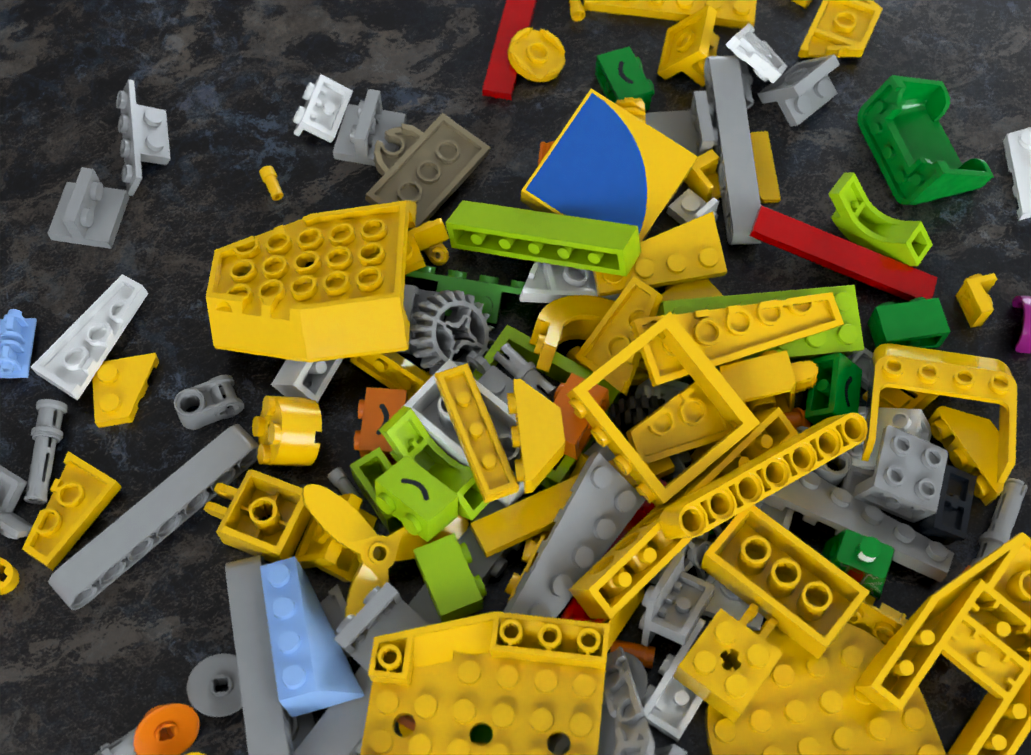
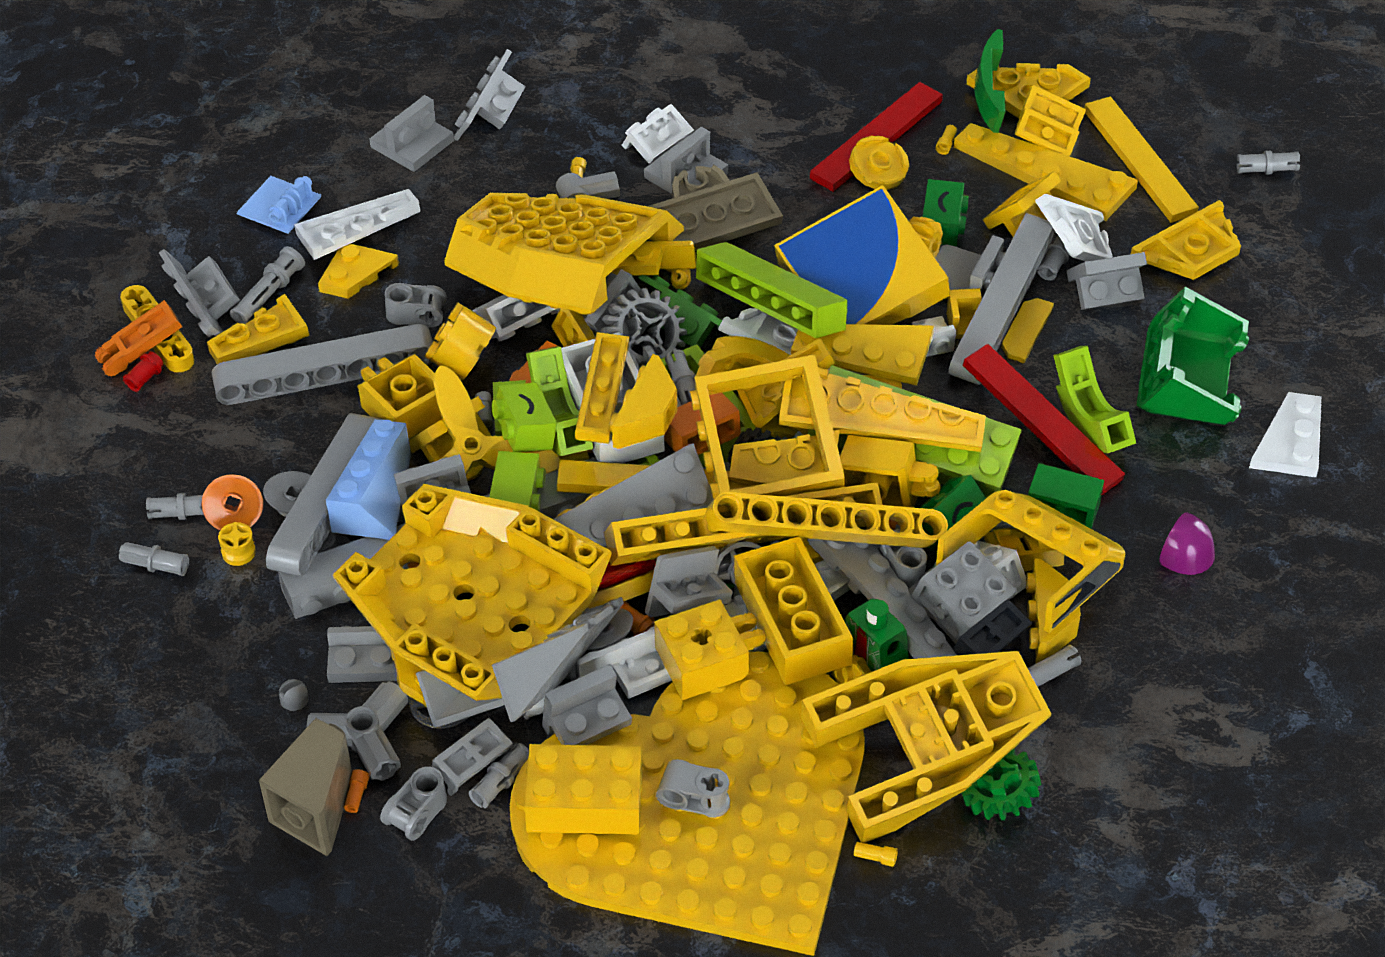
camera: 30 degrees right, 15 degrees down
yellow bracket [956,273,997,328] -> none
none -> light grey piece [556,171,620,199]

